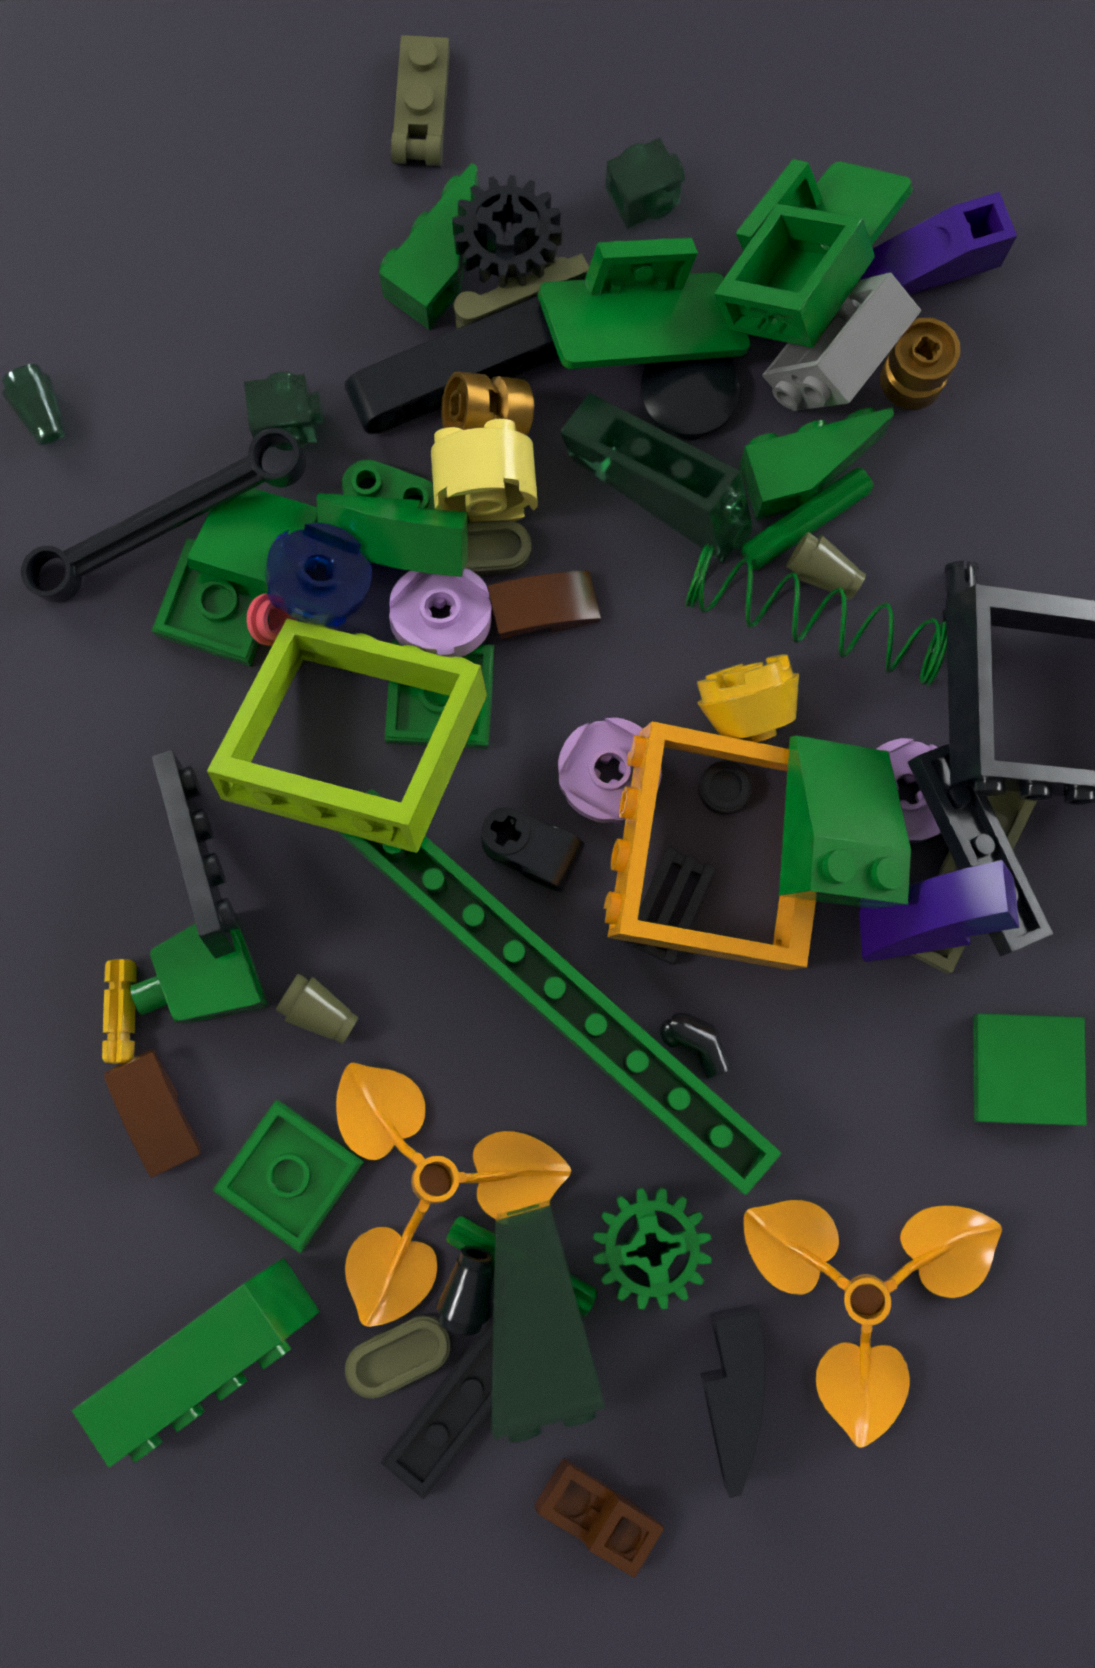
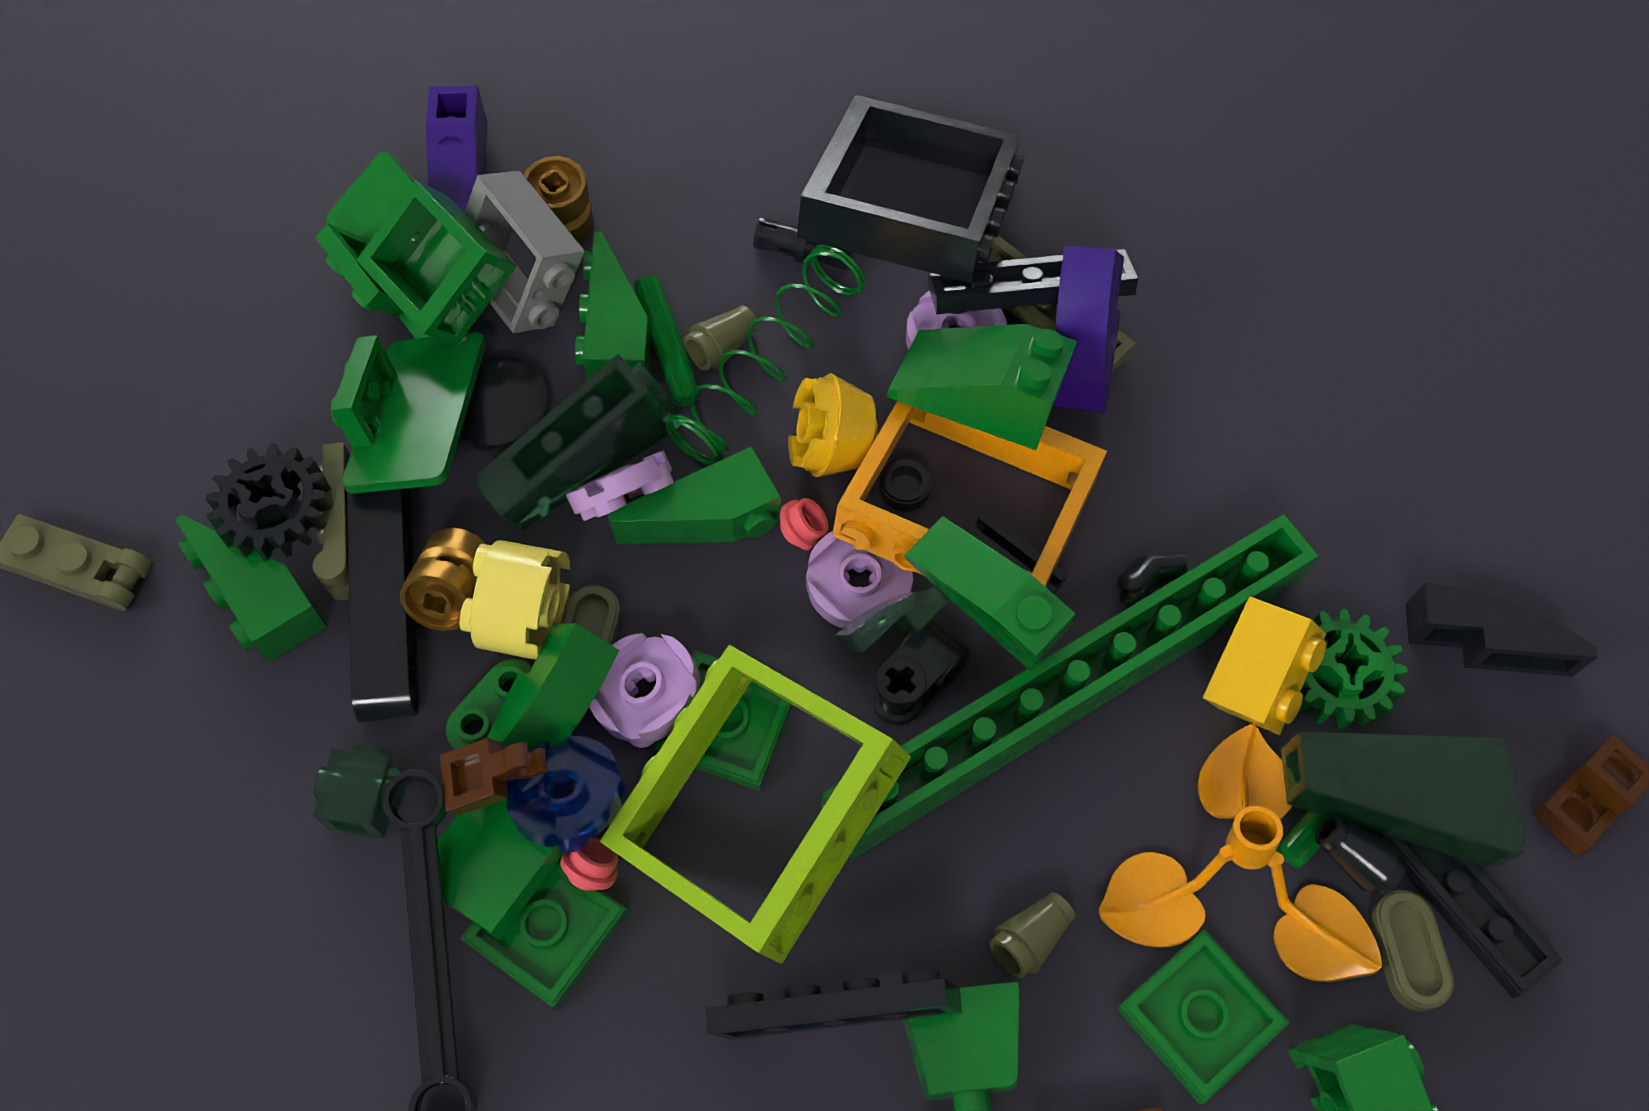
camera: 75 degrees left, 15 degrees down
clear green cone [1,364,65,445] -> none
reddish brown slope [487,570,601,639] -> none
clear green brick [605,137,685,229] -> none
light orange plant [743,1200,1002,1448] -> none
green tile [973,1014,1087,1126] -> none
none -> reddish brown plate [440,738,548,815]
none -> lavender plate [566,450,674,521]
none -> green slope [607,447,781,544]
none -> coral plate [780,498,829,550]
none -> clear green slope [834,587,950,653]
none -> green slope [904,516,1076,671]
none -> yellow brick [1203,596,1326,735]

